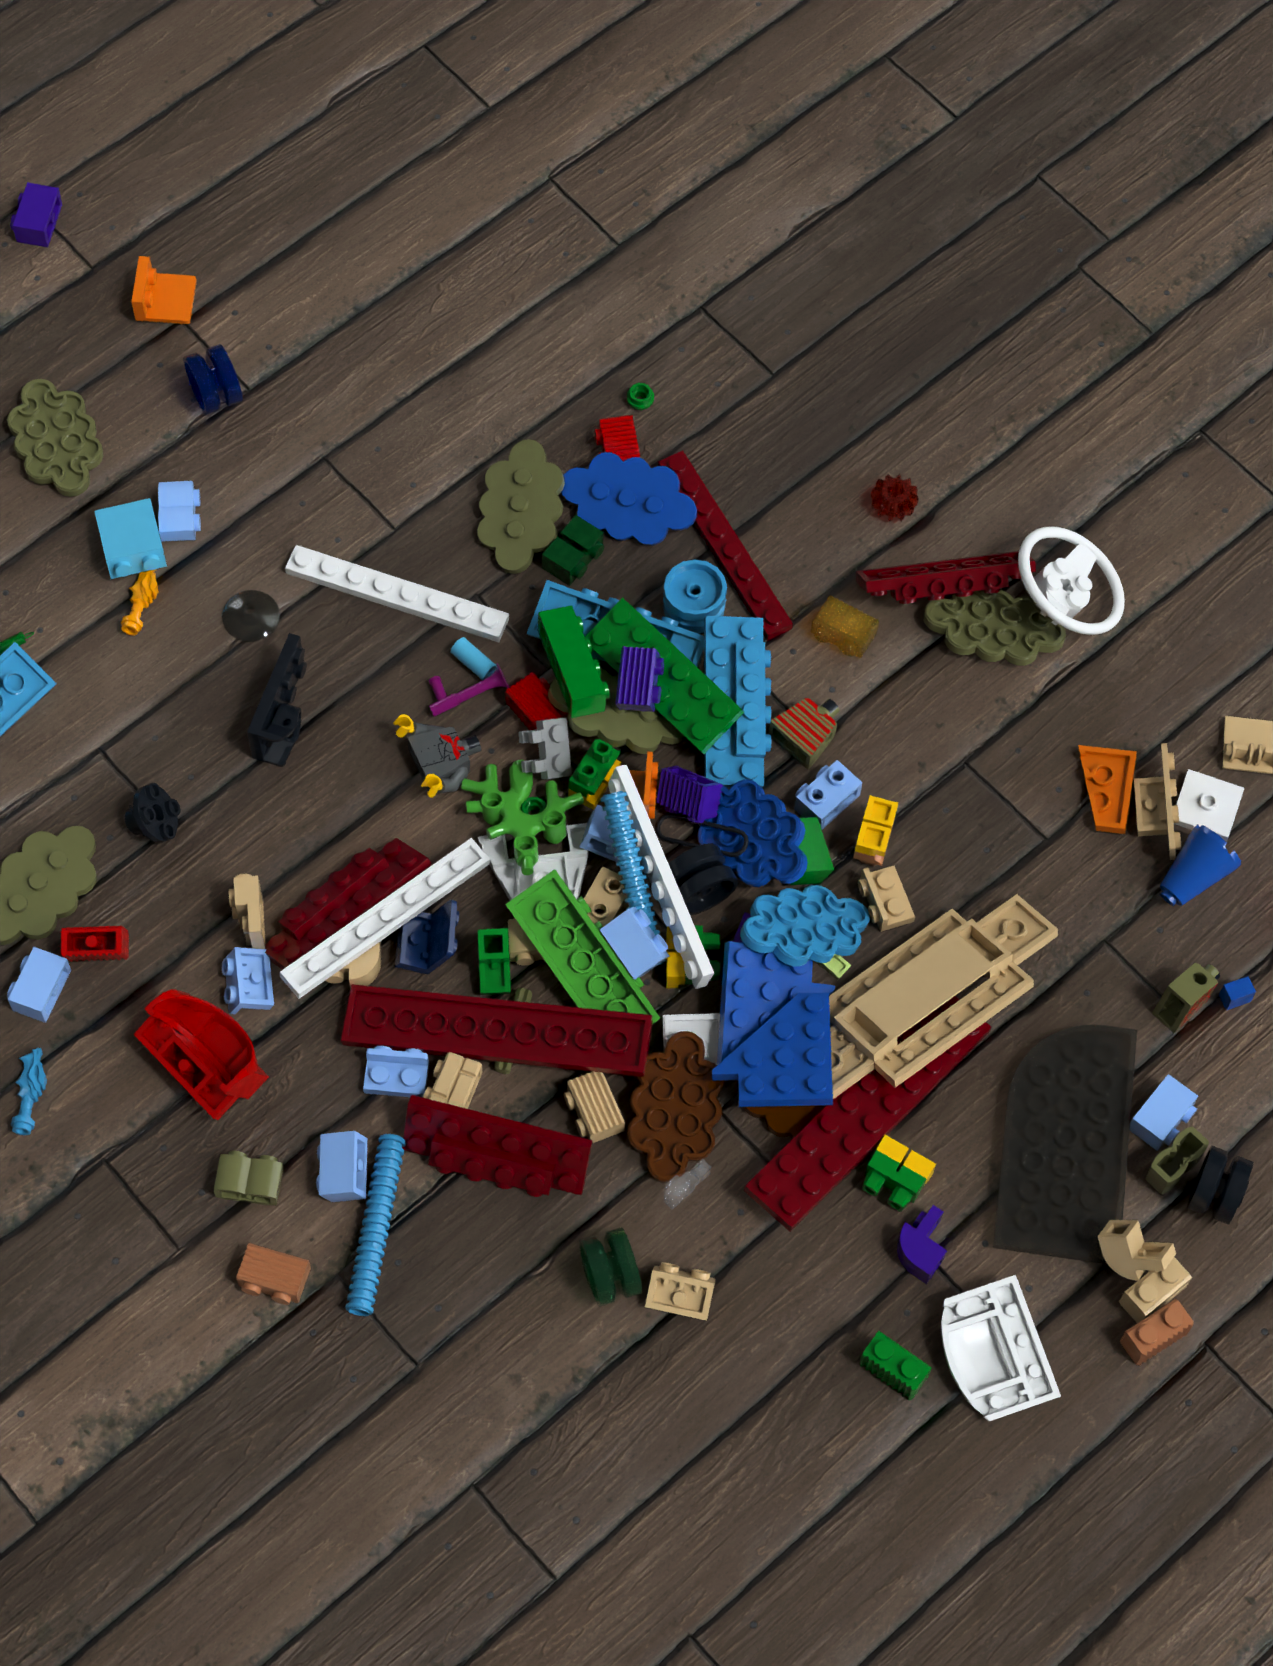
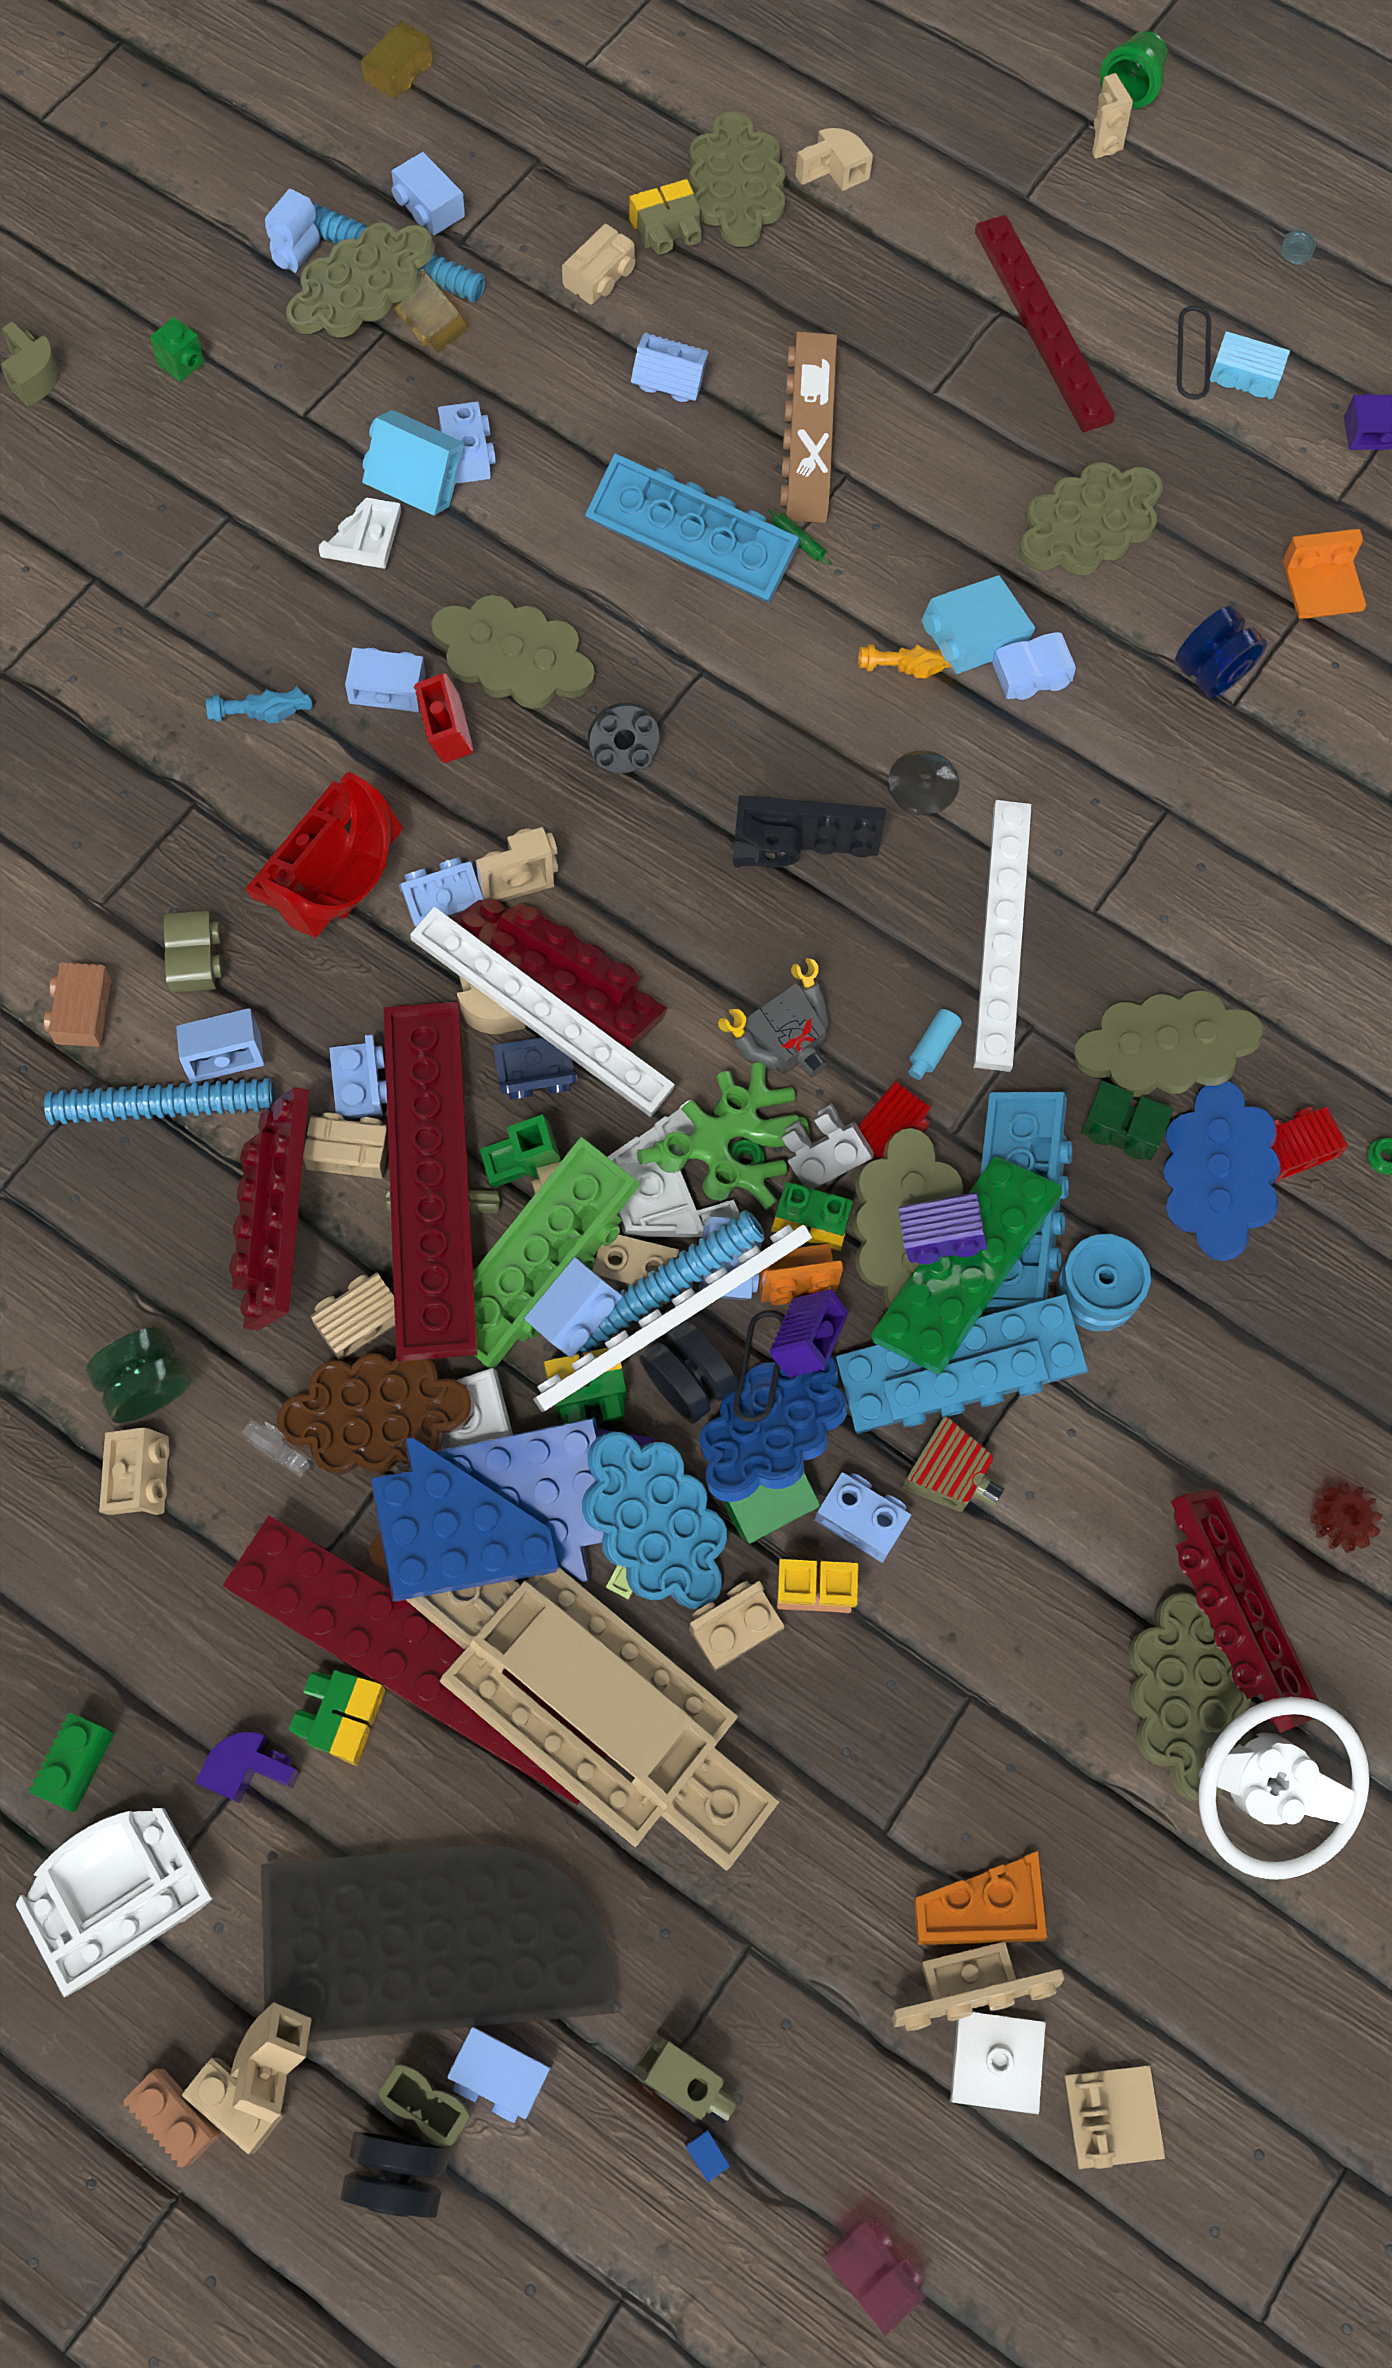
camera: 75 degrees right, 5 degrees up
magenta piece [428,663,510,717] -> none
green brick [537,605,610,718] -> none
dark red plate [658,450,793,641] -> none
clear yellow brick [811,595,879,658] -> none
blue cone [1160,824,1241,906] -> none

